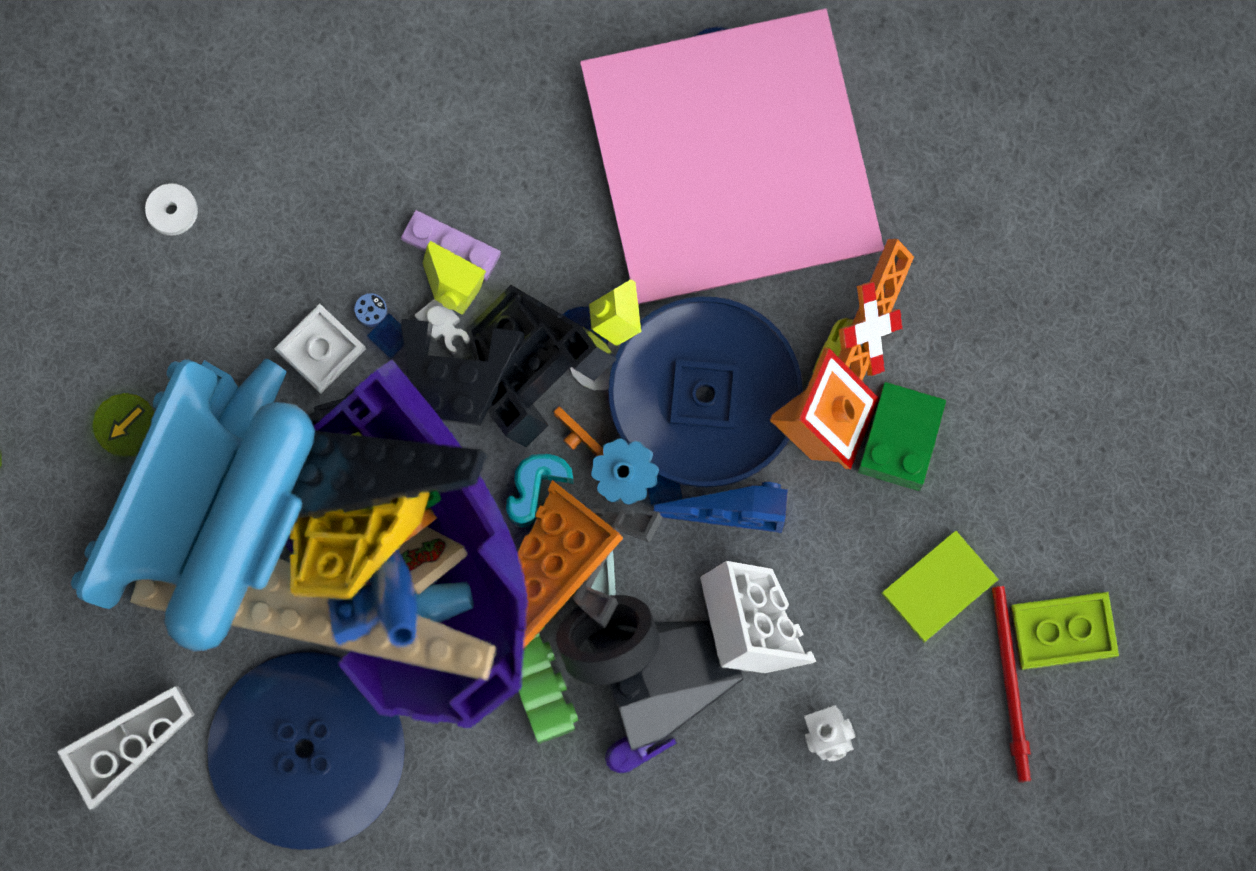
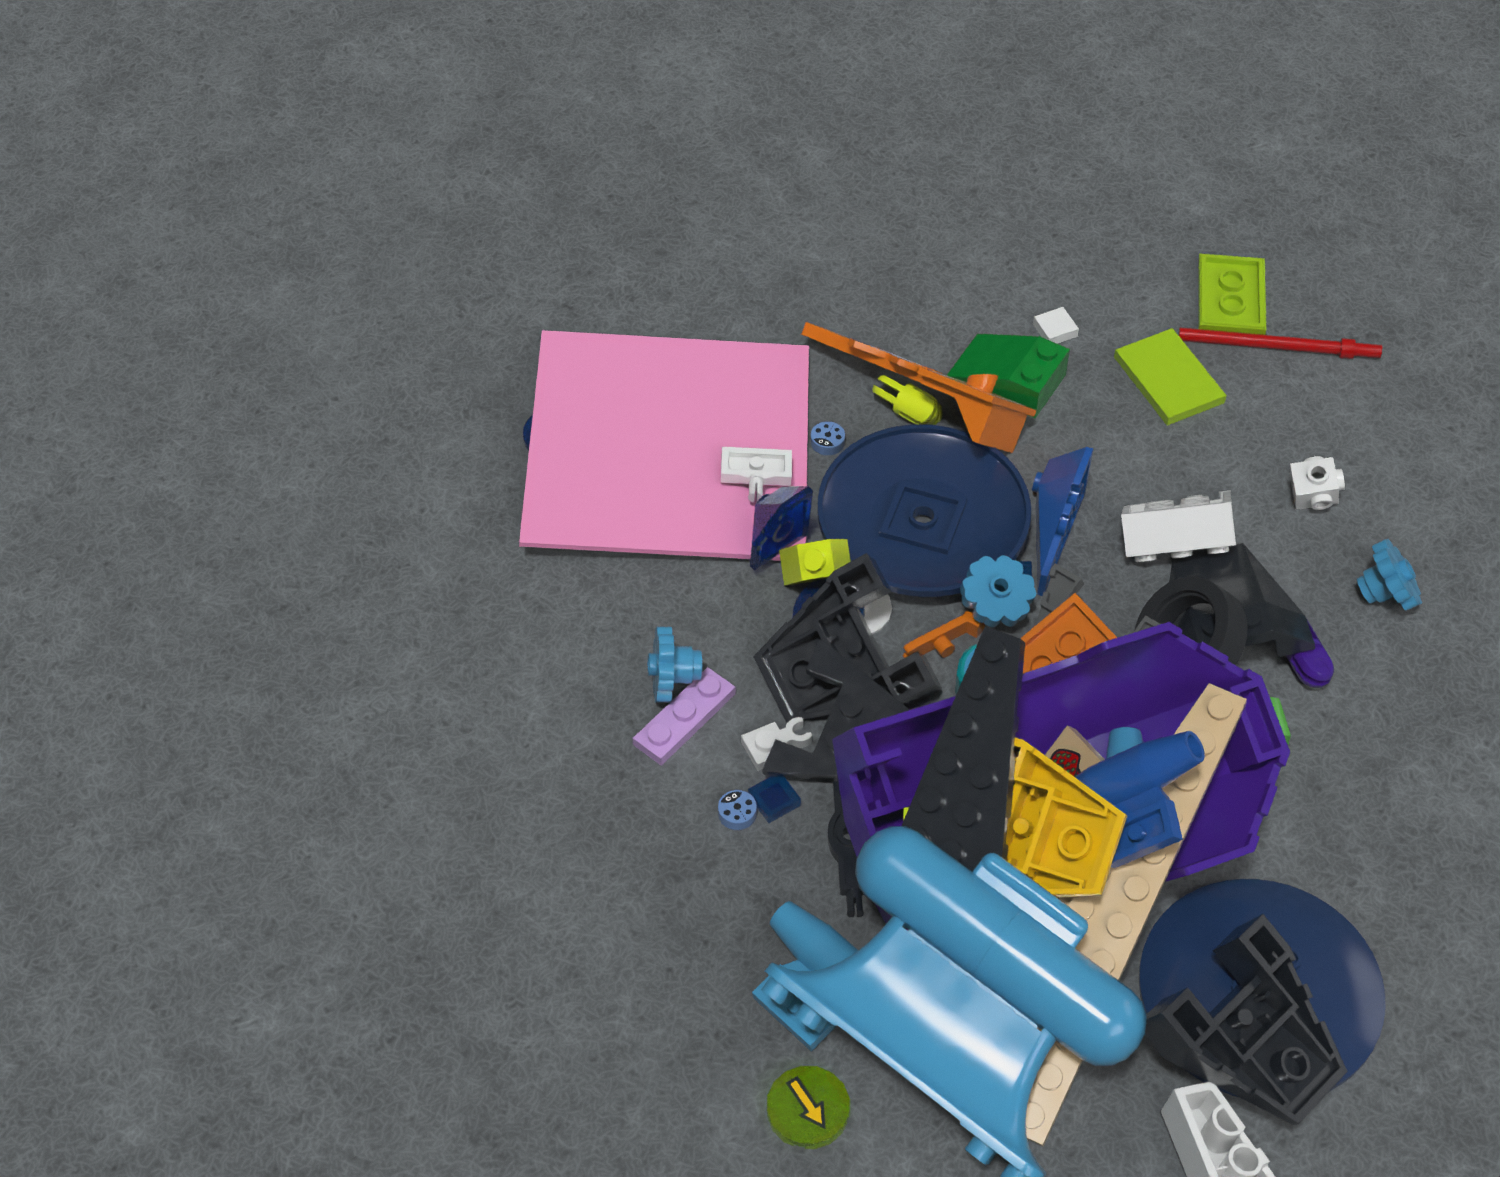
camera: 75 degrees left, 25 degrees down
white piece [145,184,198,235] -> none
white plate [274,303,366,394] -> none
neon yellow slope [423,241,486,315] -> none
none -> dark azure plant [647,627,702,703]
none -> white plate [721,447,792,503]
none -> clear blue slope [750,486,813,571]
none -> medium blue tile [811,422,845,455]
none -> white tile [1033,307,1079,344]
none -> black wedge [1145,914,1348,1125]
none -> dark azure plant [1357,539,1422,611]

